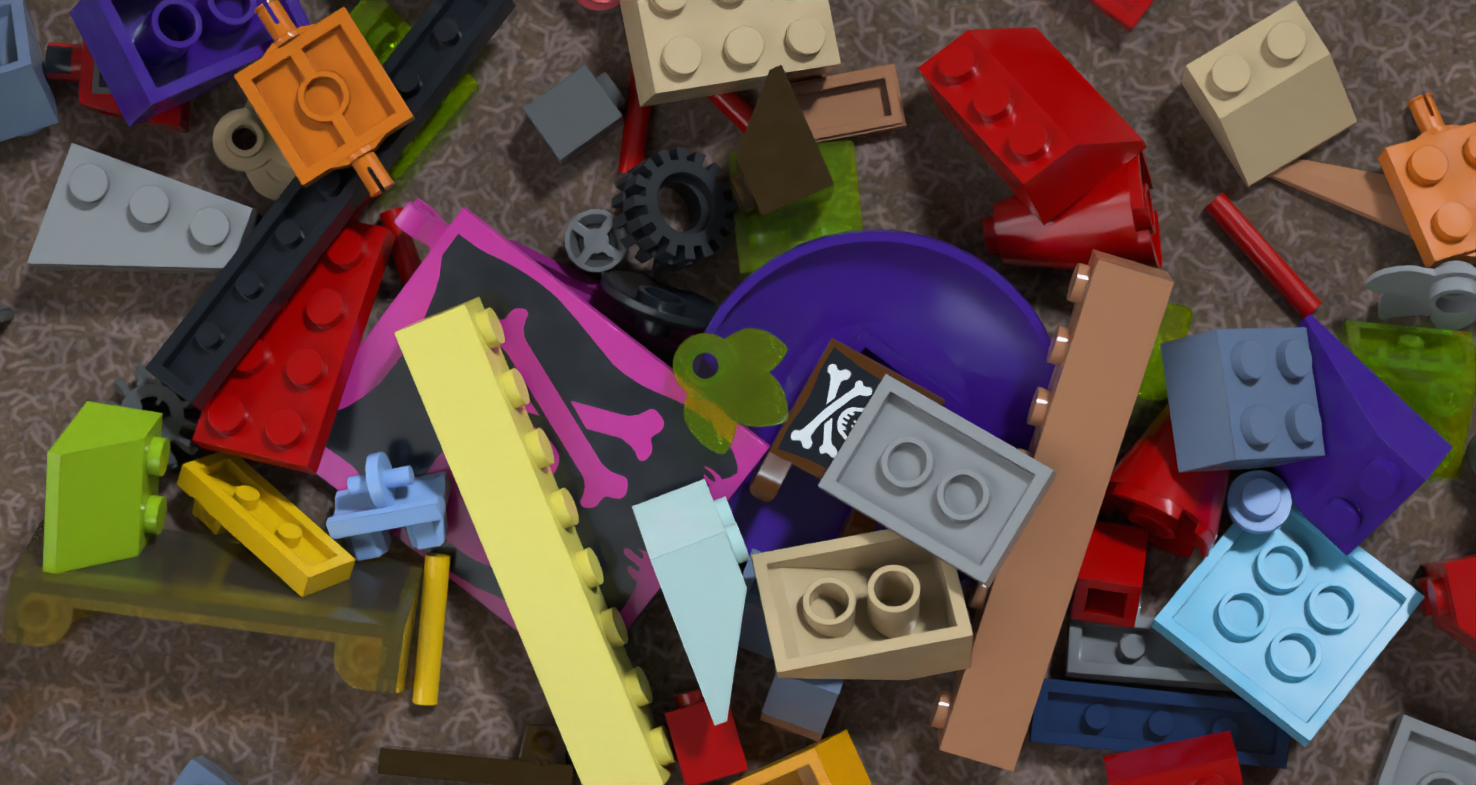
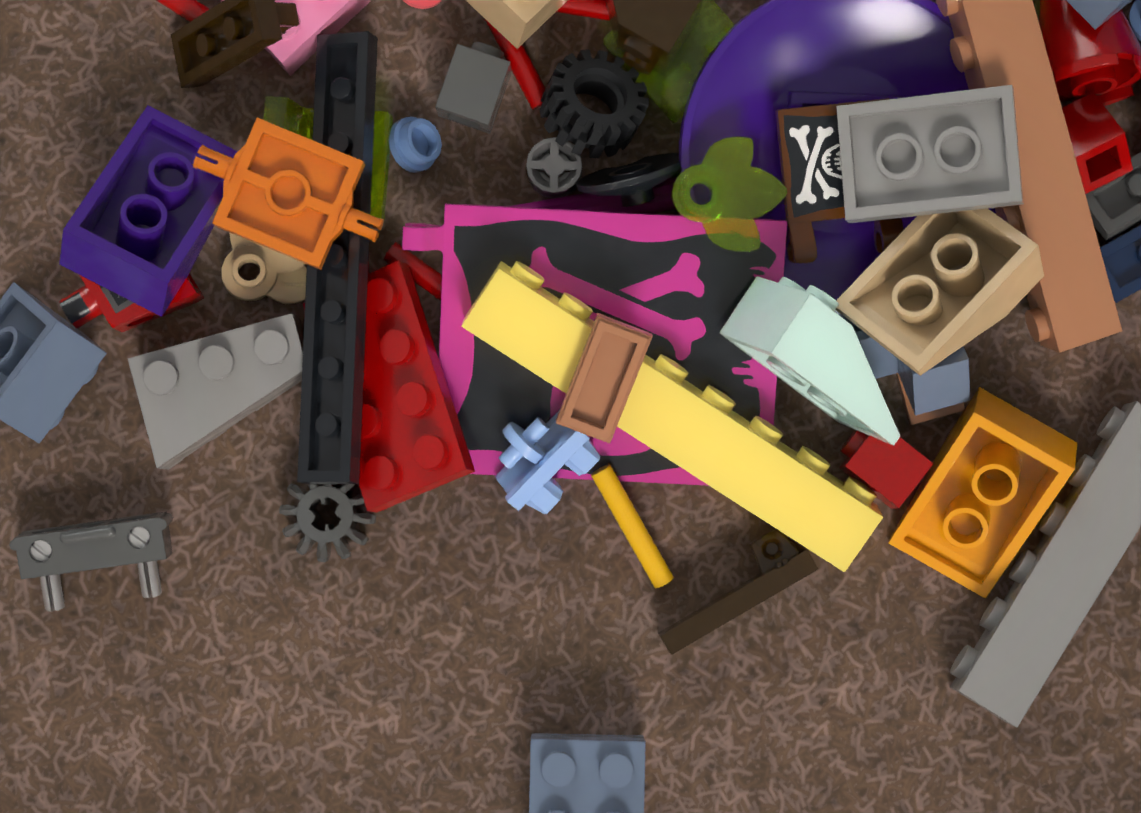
camera: 35 degrees left, 0 degrees up
clear yellow windscreen [1,515,424,694] -> none
lime slope [43,401,170,574] -> none
yellow hinge [177,452,356,597] -> none
none -> medium blue plate [389,117,442,173]
none -> nougat tile [556,313,652,444]

